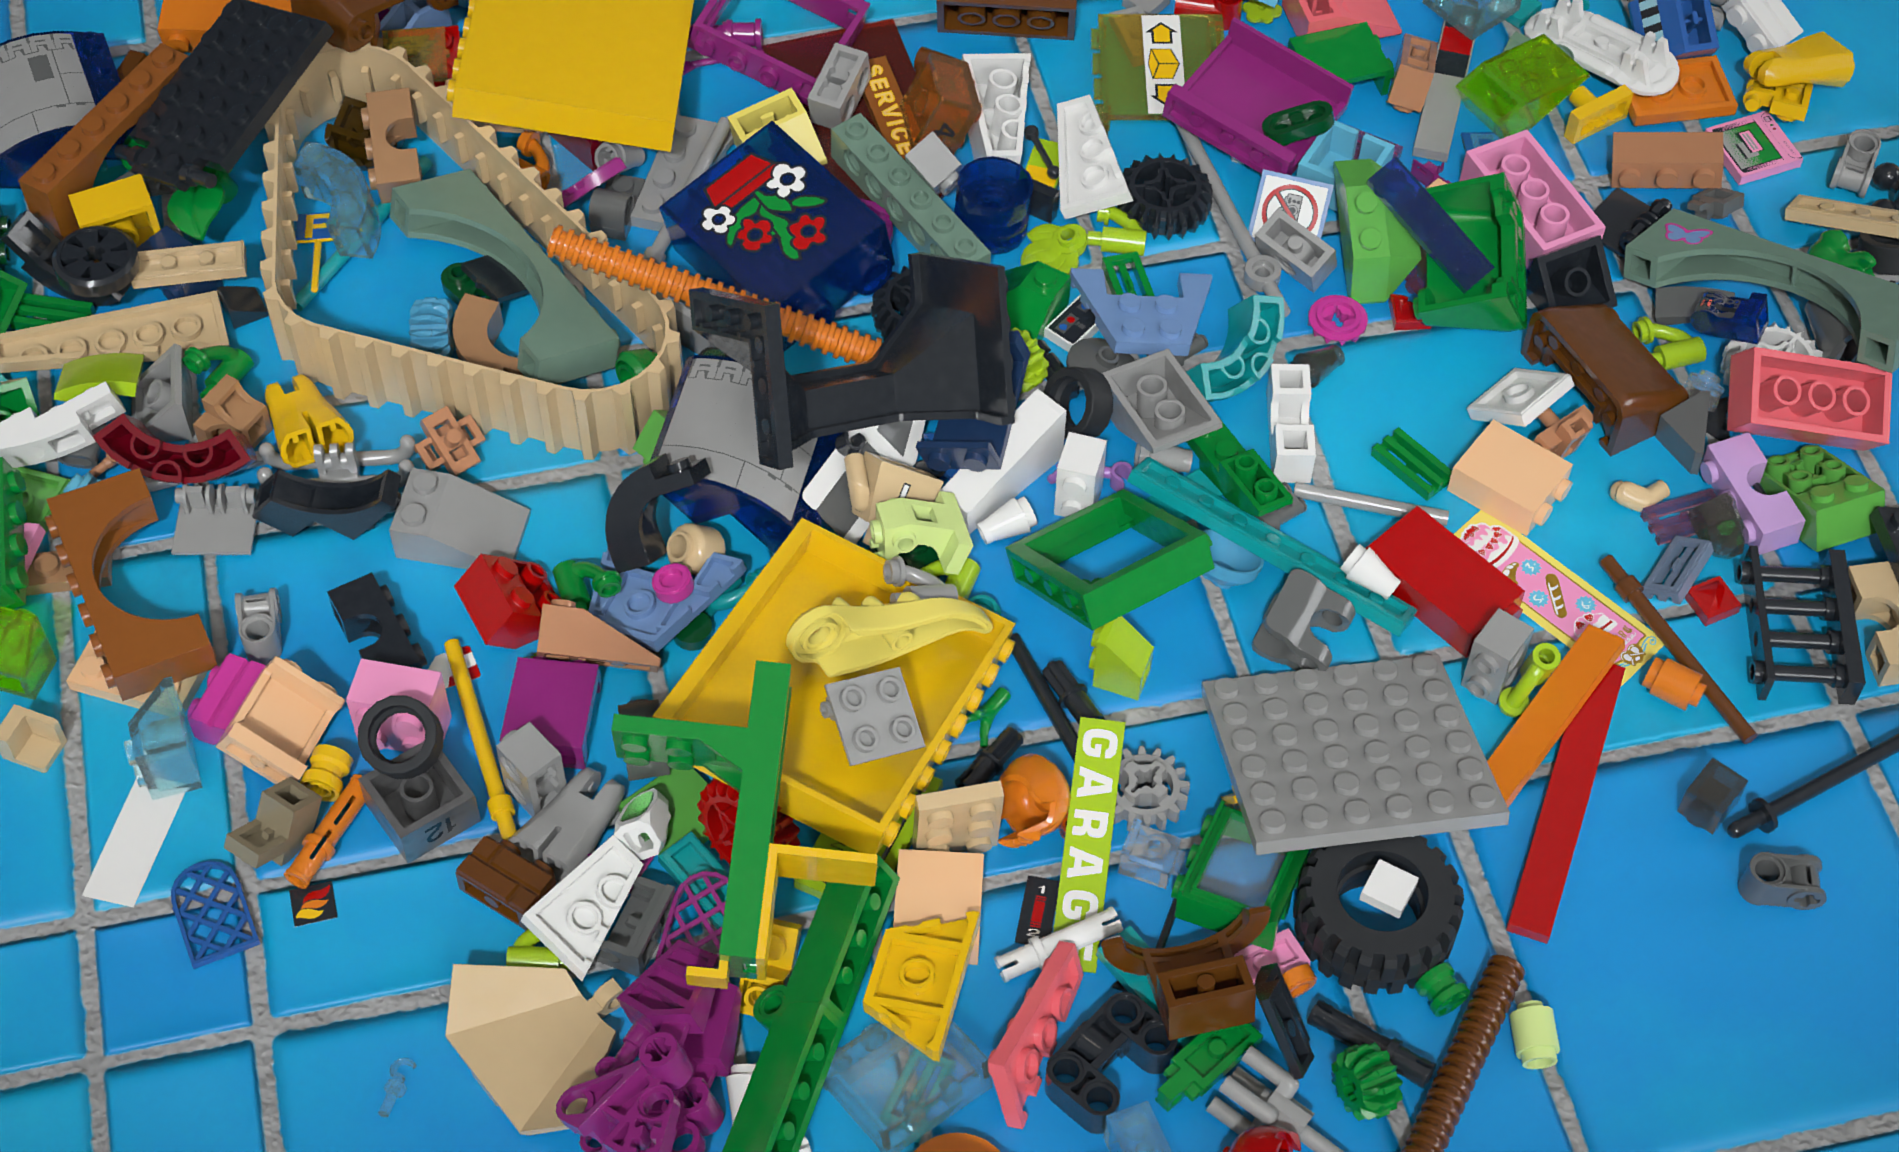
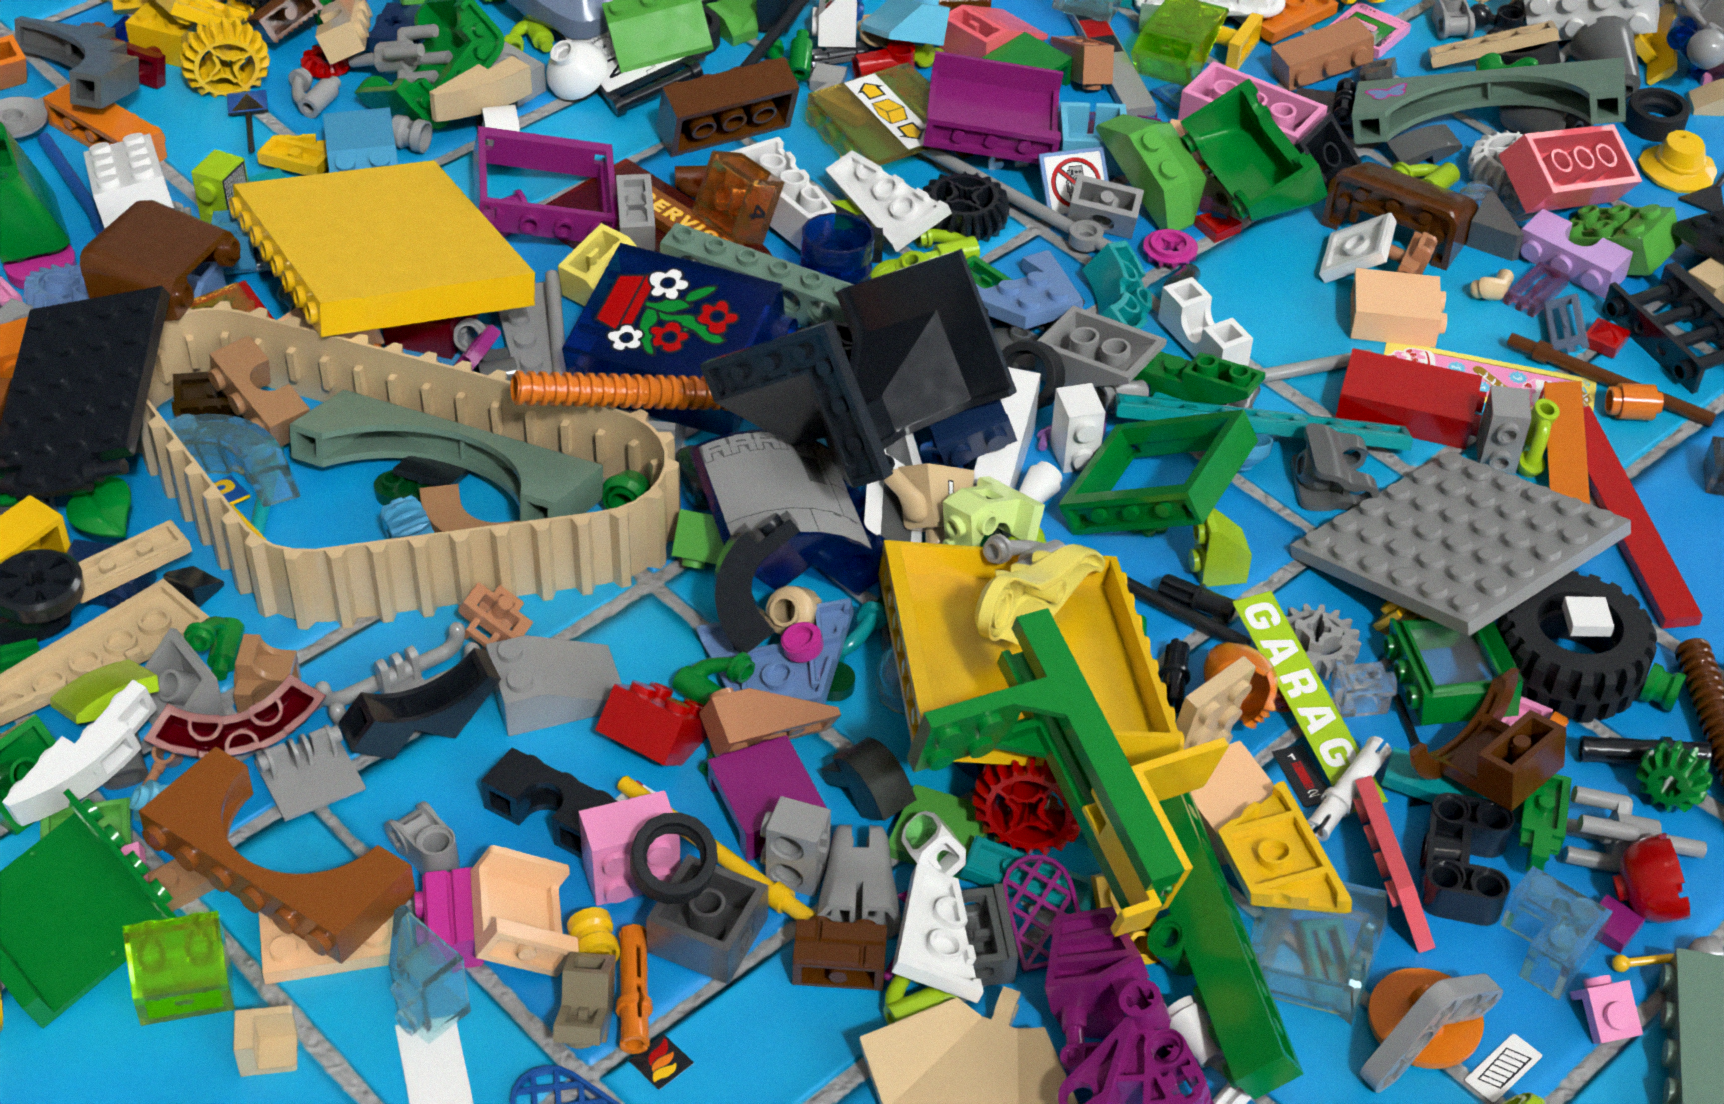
camera: 30 degrees left, 10 degrees down
yellow piece [265,374,354,468] -> none
light grey hinge [820,667,926,766] -> none
light grey brick [905,131,962,196] -> none
black slope [1254,963,1315,1080] -> none
dark green plate [1262,100,1335,146] -> none
white cone [1340,544,1401,600] -> none
clear blue plate [1366,156,1495,294] -> none
green tile [1371,427,1452,501] -> none
clear smoke rock [1688,491,1745,559] -> none
clear blue leg [1690,291,1769,345] -> none

